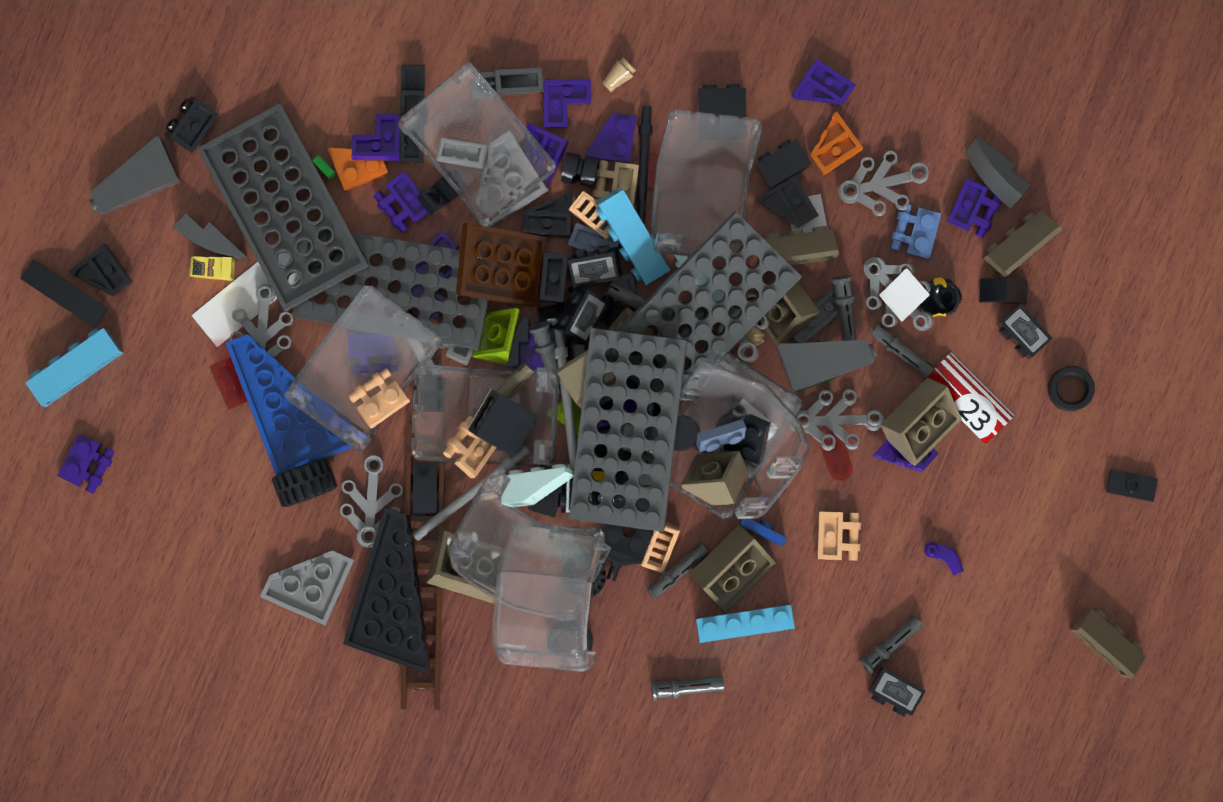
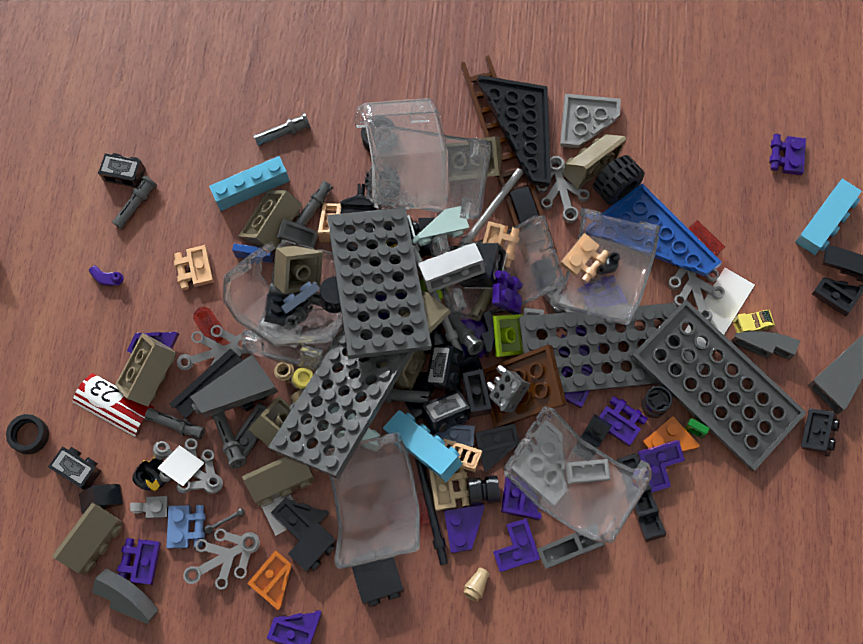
camera: 165 degrees right, 15 degrees down
none -> light grey plate [130,496,169,519]
none -> black fence [169,348,243,419]
none -> dark grey hinge [204,508,245,534]
none -> tan cone [274,361,294,383]
none -> dark grey tile [277,219,318,250]
none -> light yellow tile [292,368,313,389]
none -> brick [418,243,485,293]
none -> dark grey piece [486,365,531,413]
none -> dark purple plate [492,270,523,315]
none -> dark tan slope [563,134,627,189]
none -> black arm [597,252,620,275]
none -> black wheel [641,386,672,418]

